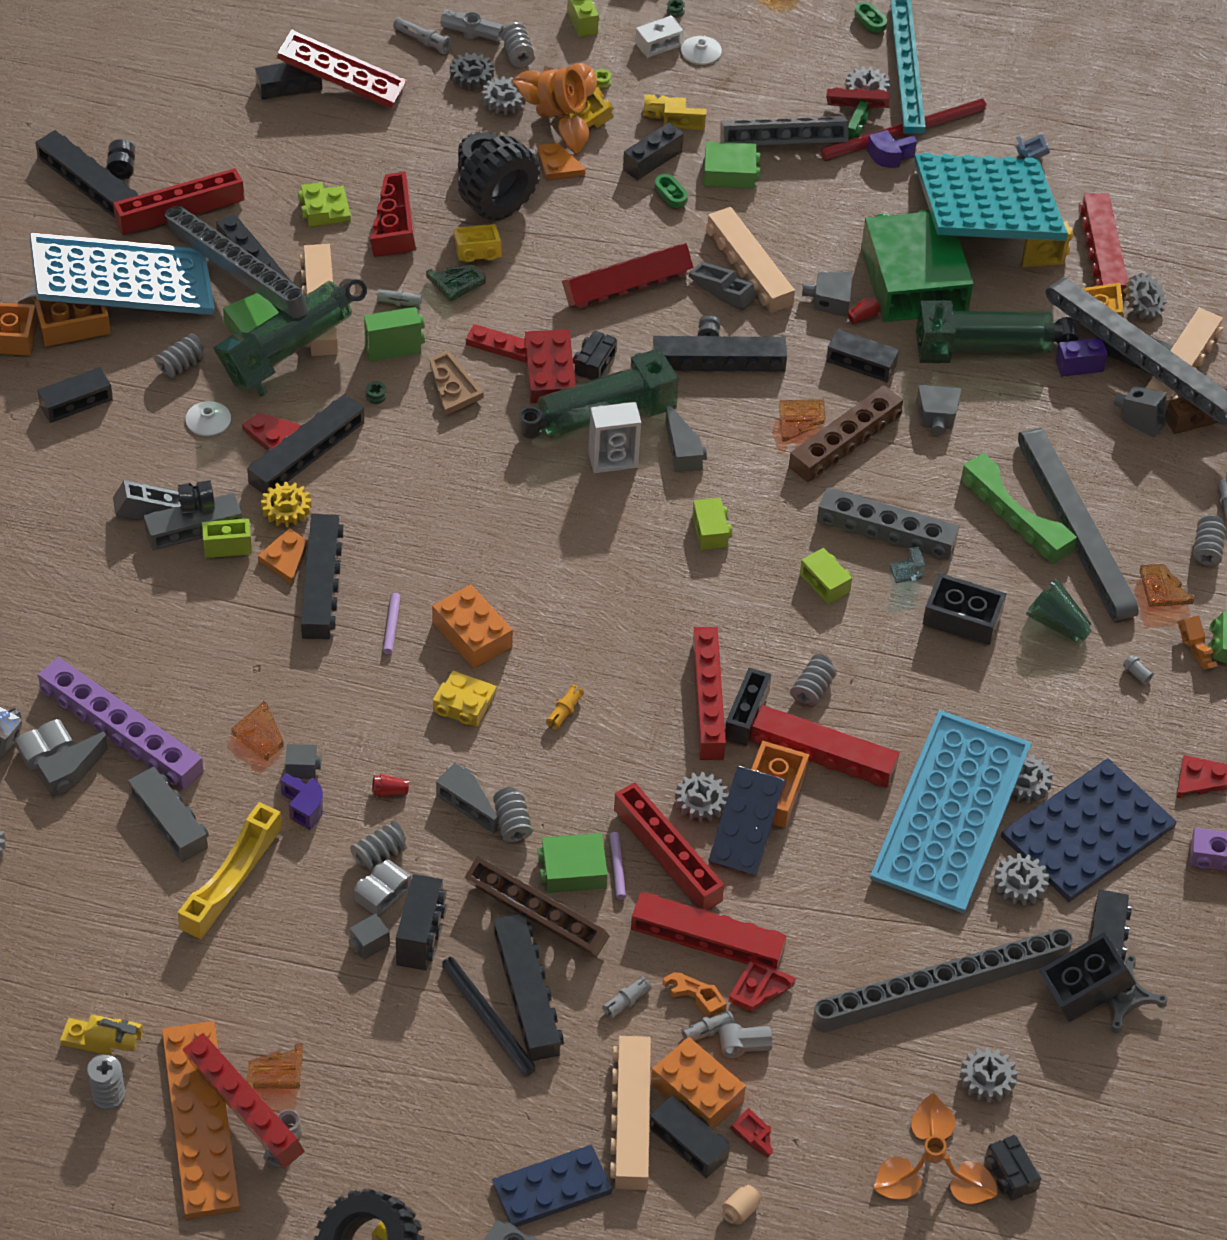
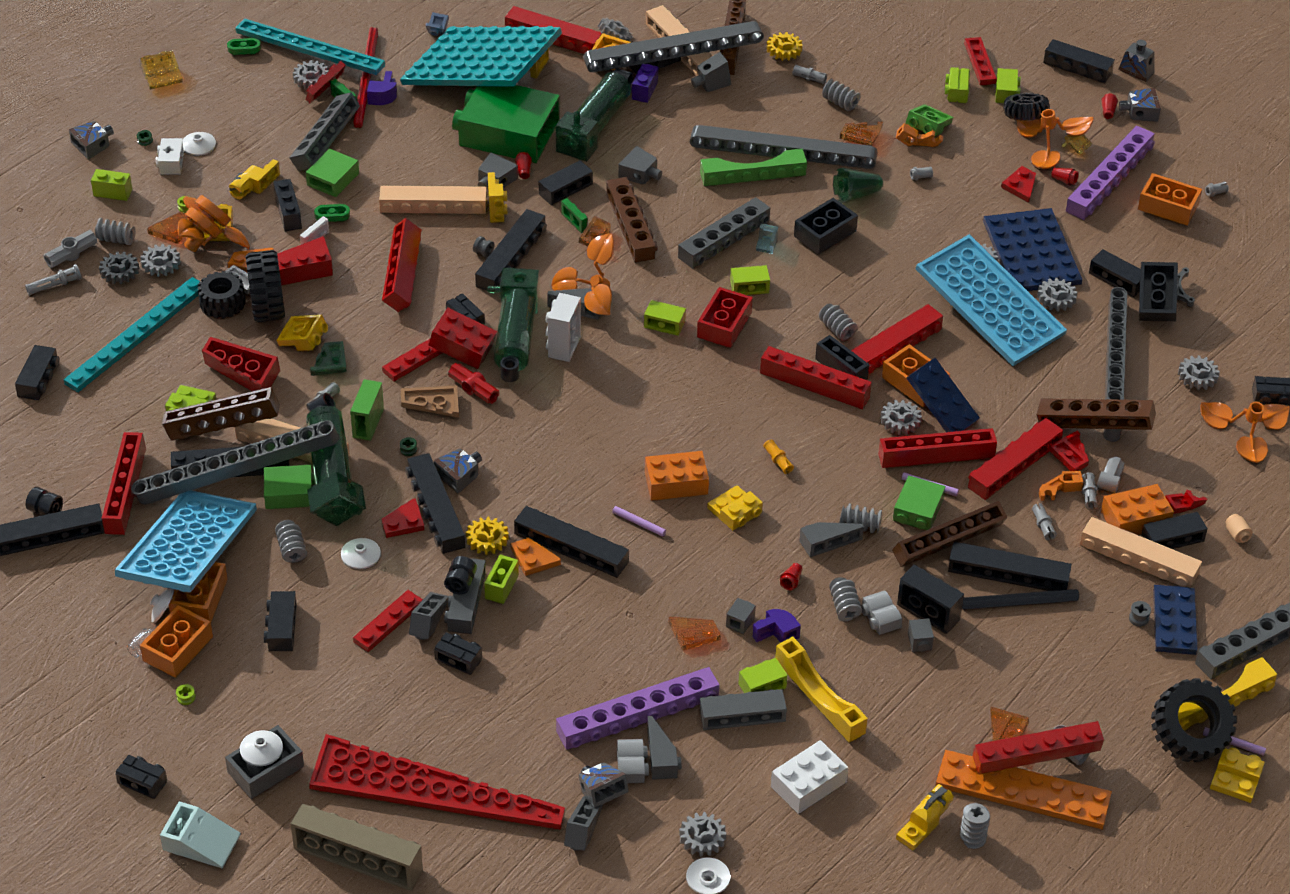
camera: 60 degrees left, 5 degrees down
plate [277,31,406,109] -> none
dark grey slope [688,262,756,309] -> none
none -> teal plate [63,277,201,393]
none -> reddish brown brick [162,387,280,441]
none -> red wedge [277,236,333,286]
none -> plate [300,216,329,244]
none -> red plate [353,590,423,652]
none -> dark grey torso [434,449,482,493]
none -> black brick [434,632,483,675]
none -> red piece [448,363,499,404]
none -> yellow plate [488,172,508,223]
none -> orange plant [551,233,614,315]
none -> green plate [561,198,588,234]
none -> red brick [697,287,753,348]
none -> lime brick [739,658,787,693]
none -> white brick [771,740,848,814]
none -> reddish brown brick [1036,398,1156,430]
none -> dark grey wheel [1129,601,1151,627]

